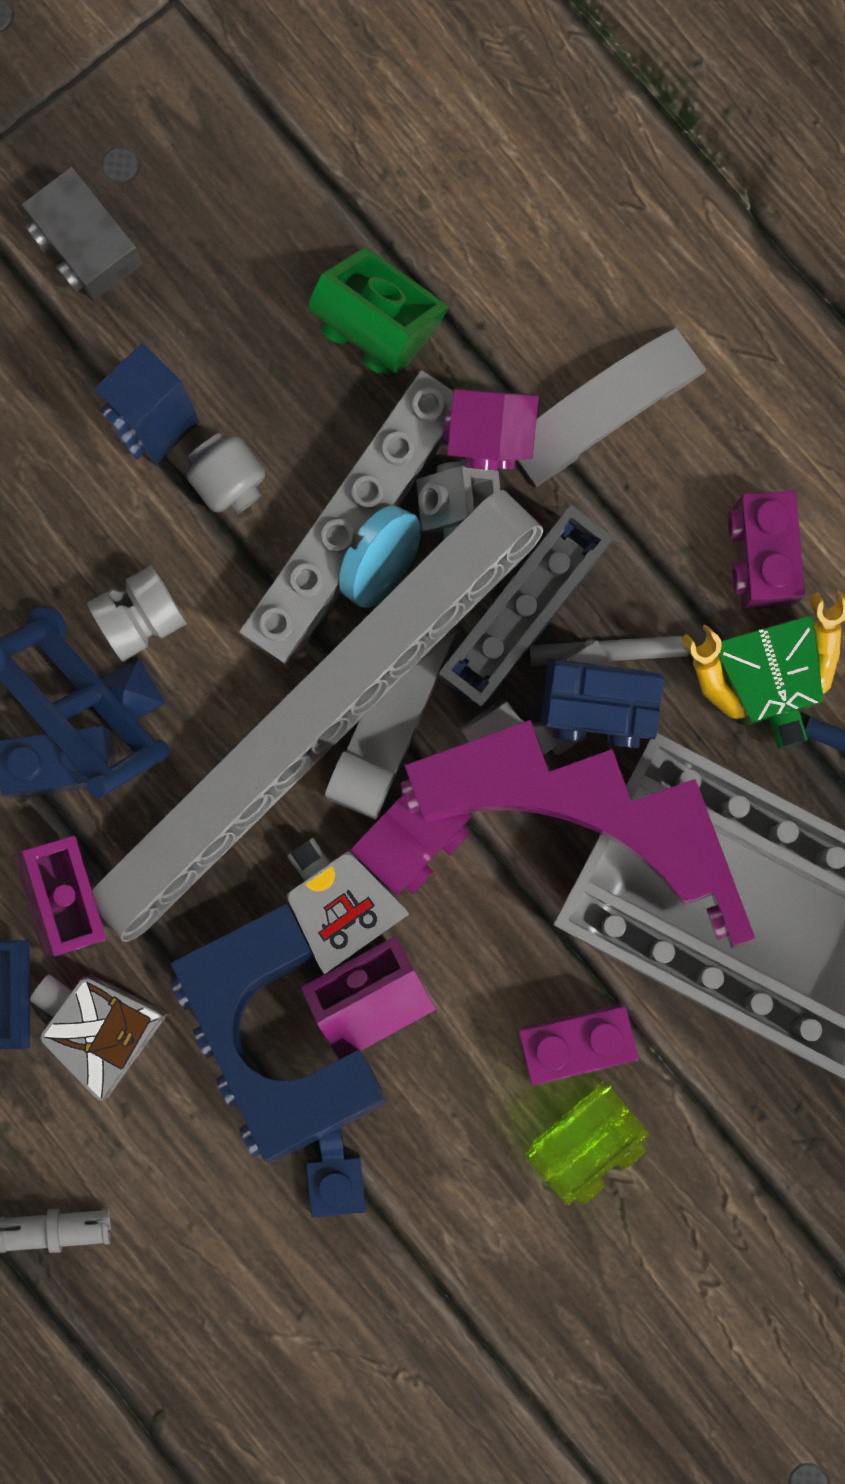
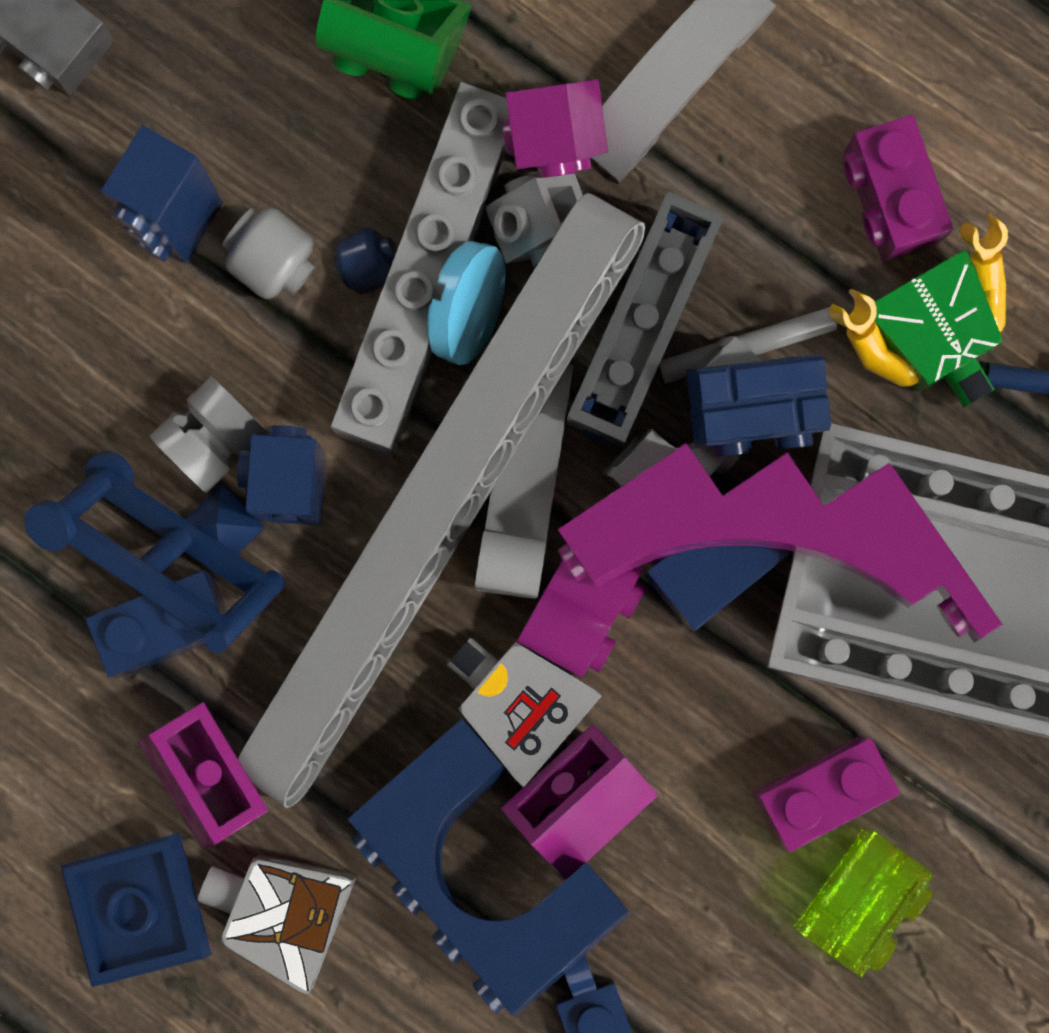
camera: 20 degrees left, 0 degrees up
none -> dark blue brick [237,425,326,526]
none -> dark blue piece [334,228,398,294]
none -> dark blue brick [644,495,792,633]

